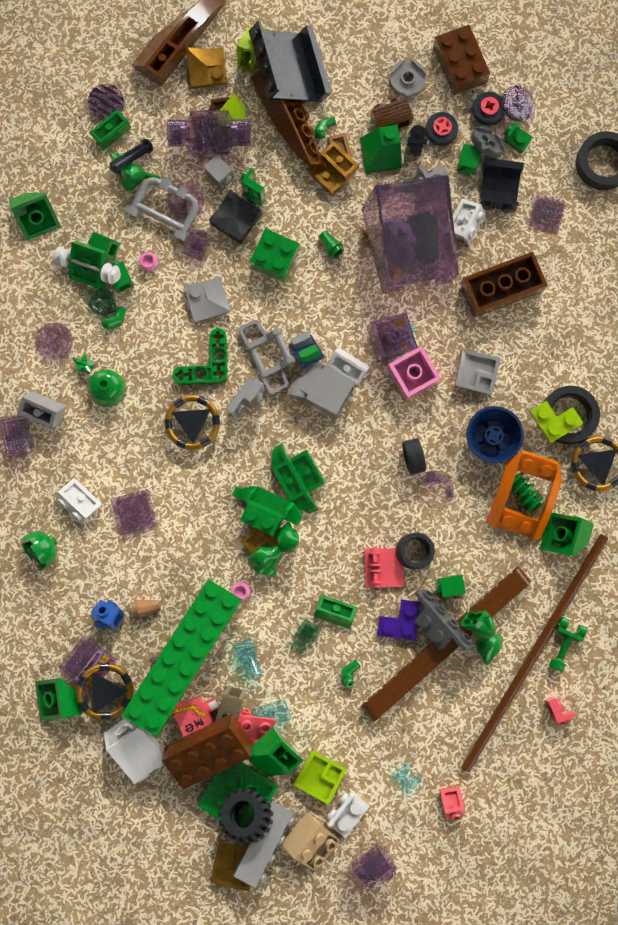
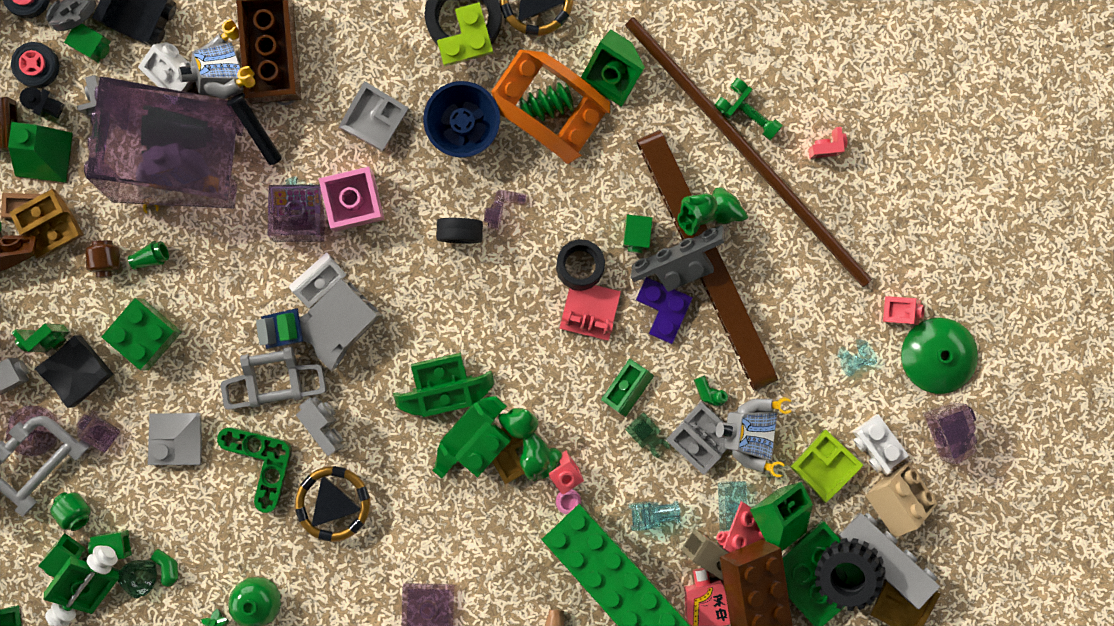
camera: 75 degrees left, 5 degrees up
bright pink plate [139,252,158,271] -> none
none -> green head [50,492,91,531]
none -> reddish brown head [85,240,121,278]
none -> torso [178,19,255,99]
none -> black axle [226,93,282,165]
none -> coral bracket [549,451,584,494]
none -> light grey slope [666,401,727,475]
none -> torso [716,397,792,477]
none -> green dish [901,318,978,394]

